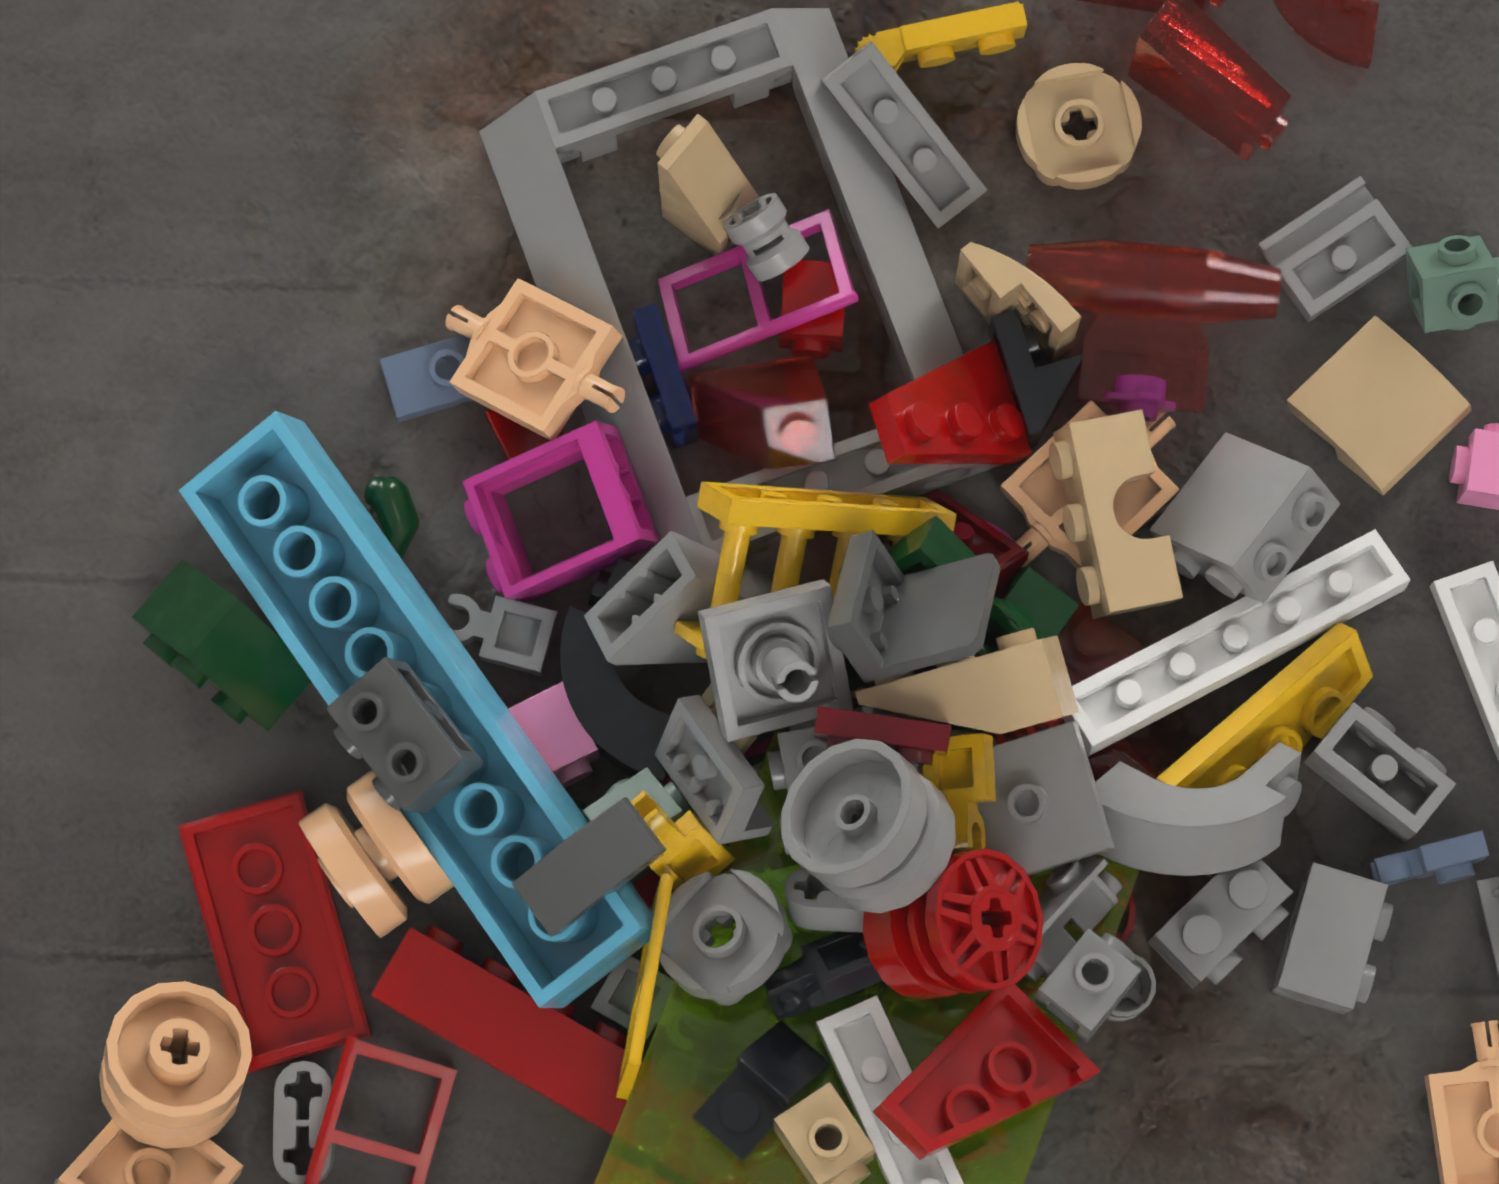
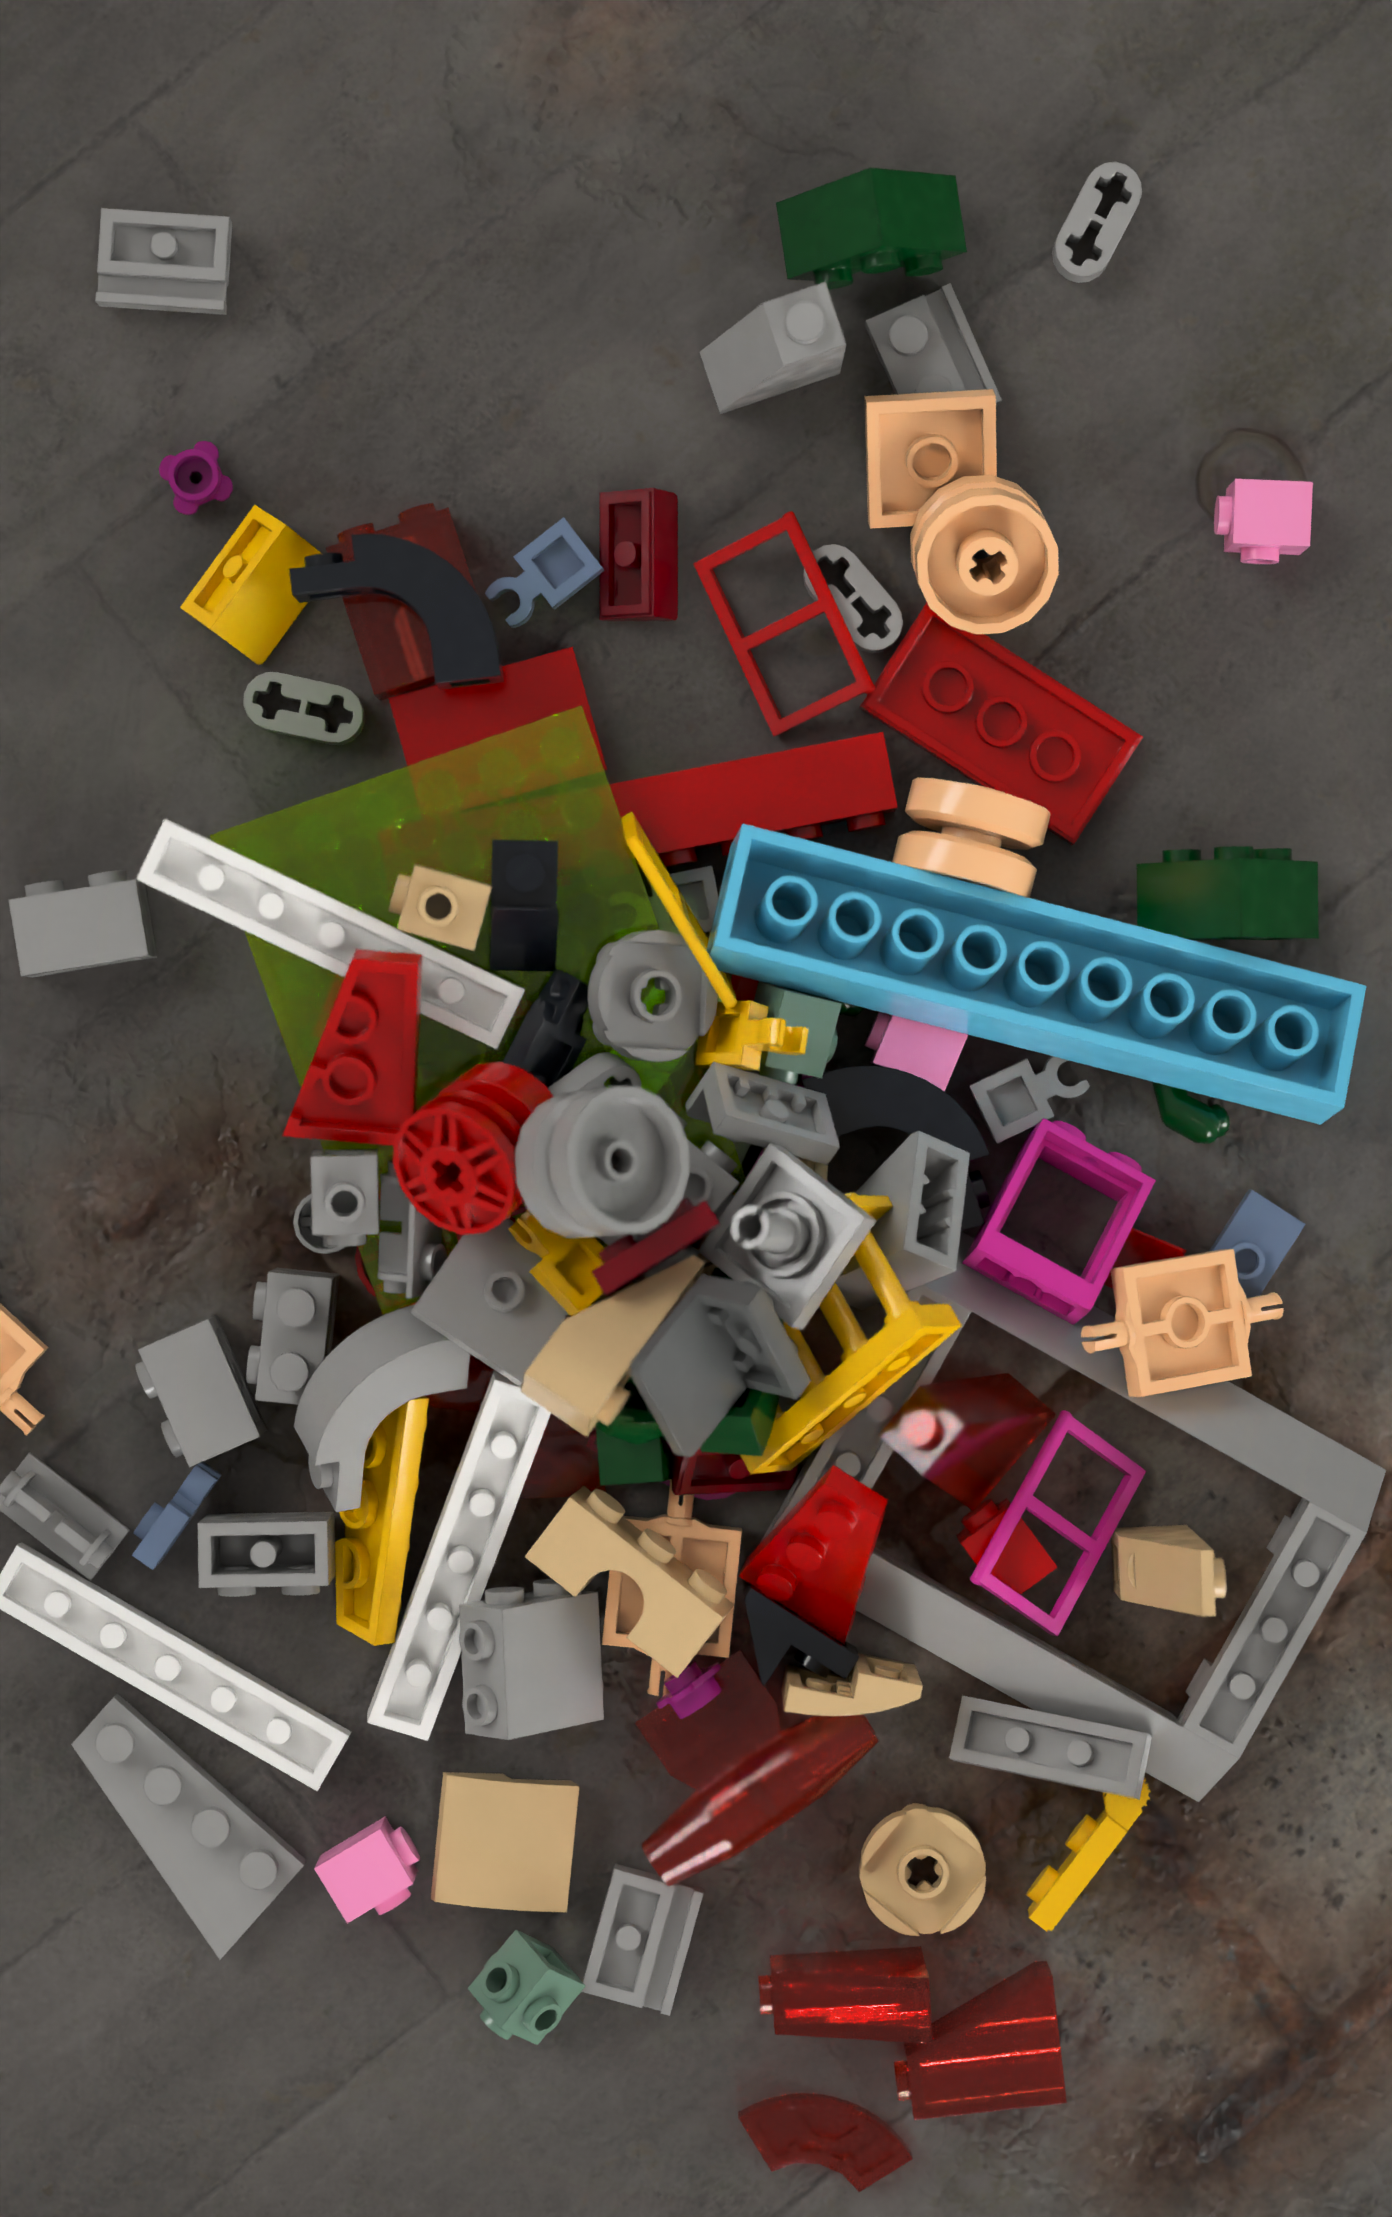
camera: 140 degrees right, 10 degrees up
dark grey brick [326,657,484,813] -> none
dark grey slope [512,797,666,937] -> none
clear blue plate [627,303,698,449] -> none
light grey wheel [723,193,810,281] -> none

